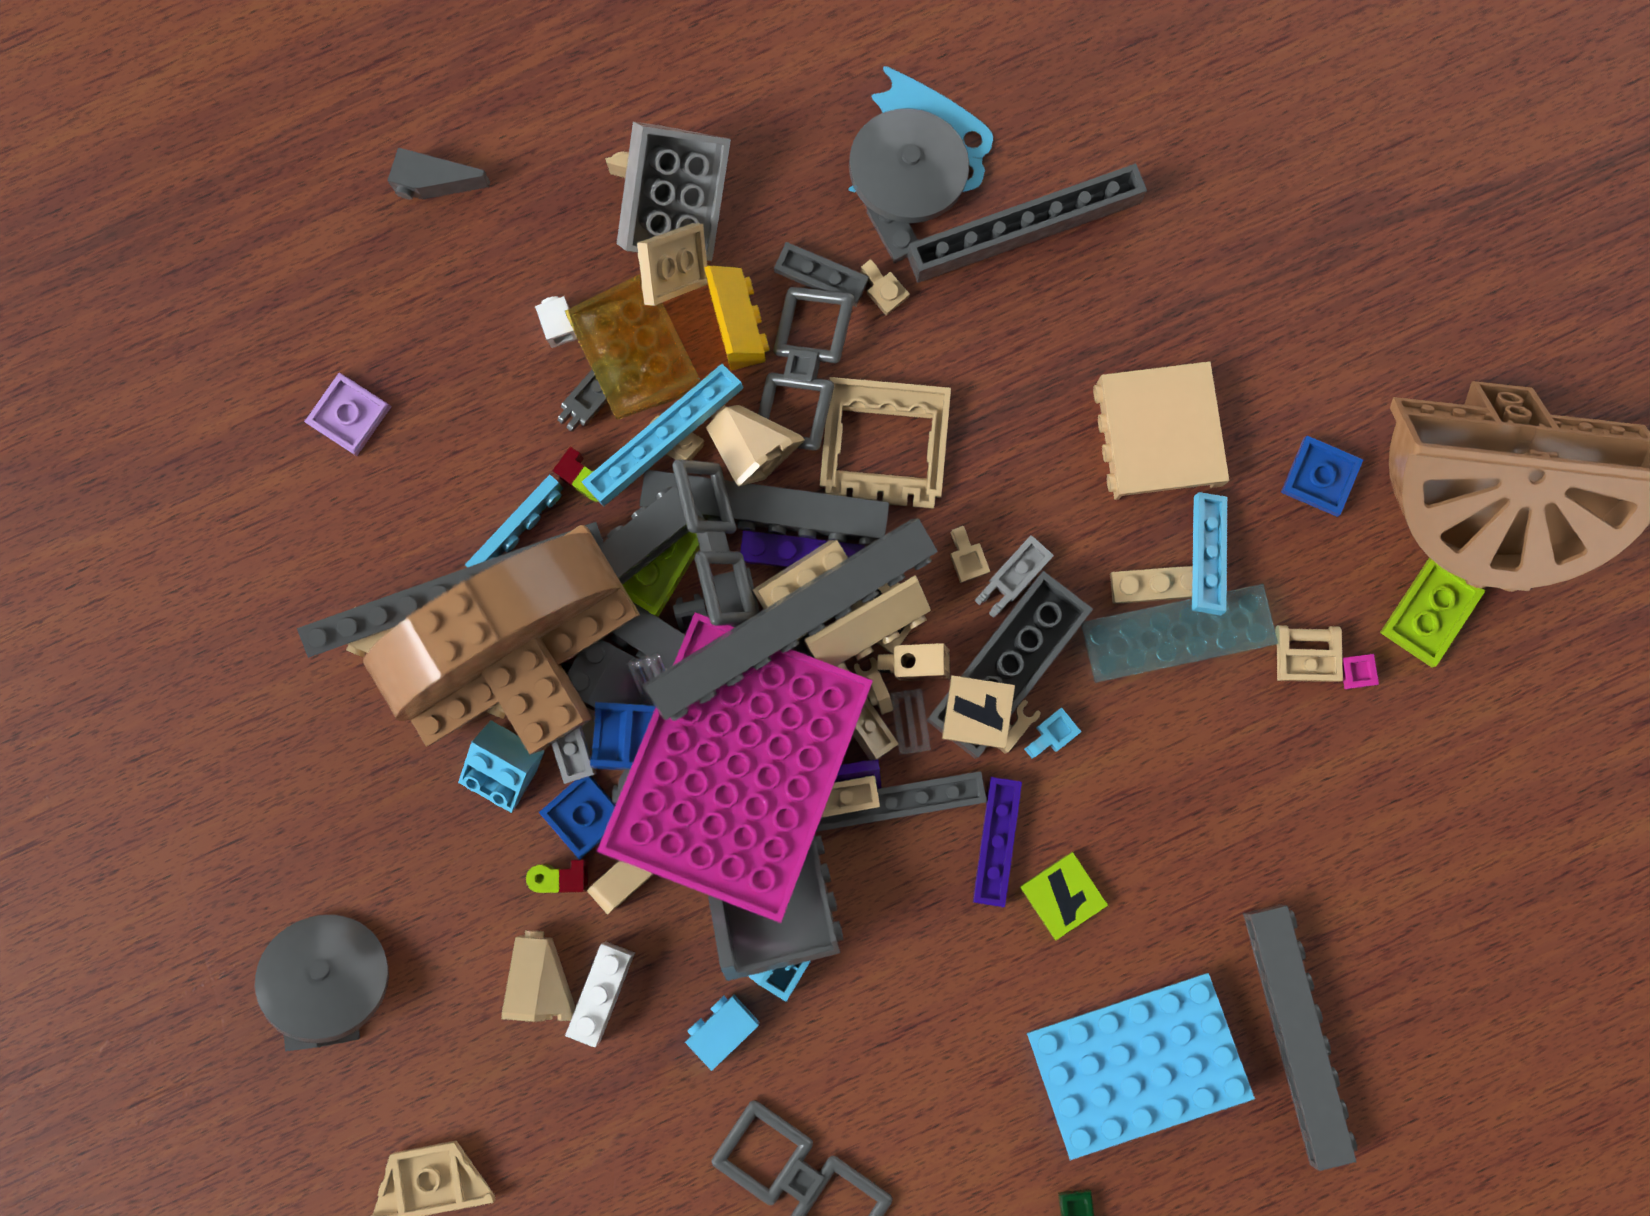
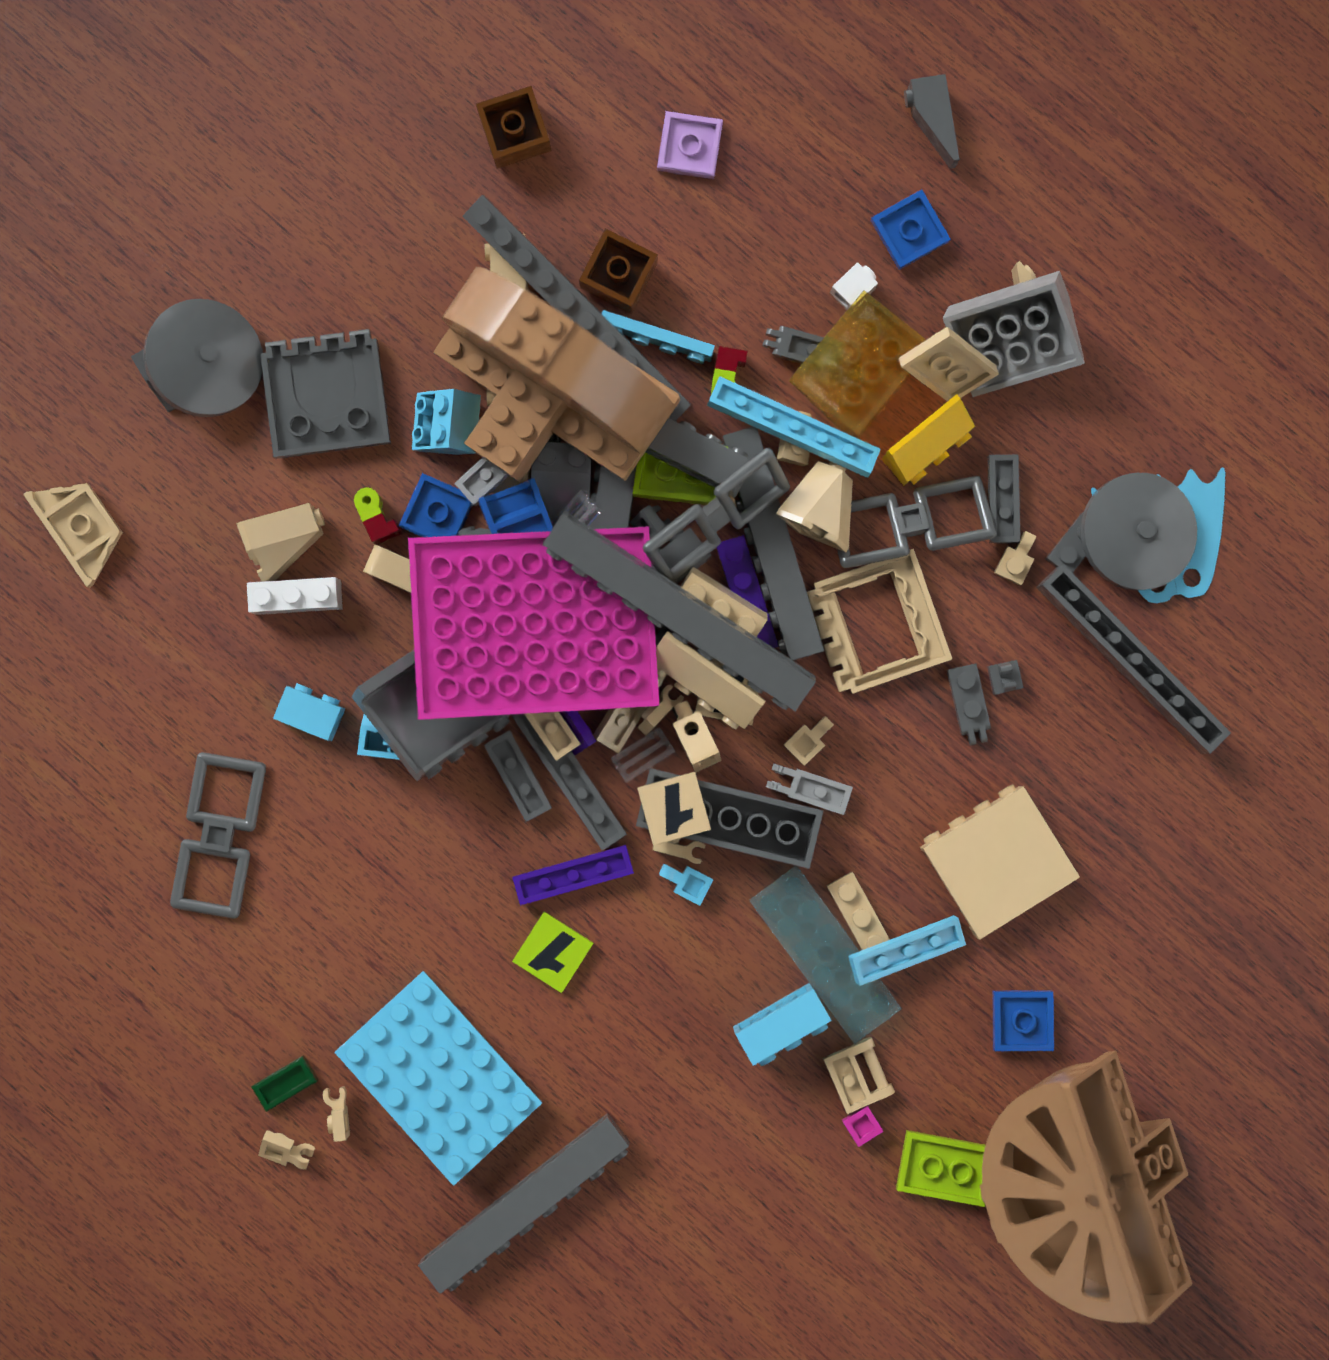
camera: 60 degrees right, 5 degrees up
none -> dark grey hinge [260,329,391,459]
none -> tan plate [323,1086,350,1142]
none -> reddish brown brick [476,86,551,169]
none -> dark grey plate [484,731,552,822]
none -> reddish brown brick [579,228,658,314]
none -> medium azure brick [733,983,832,1066]
none -> blue plate [870,189,951,270]
none -> dark grey hinge [946,663,991,746]
none -> dark grey tile [987,660,1024,695]

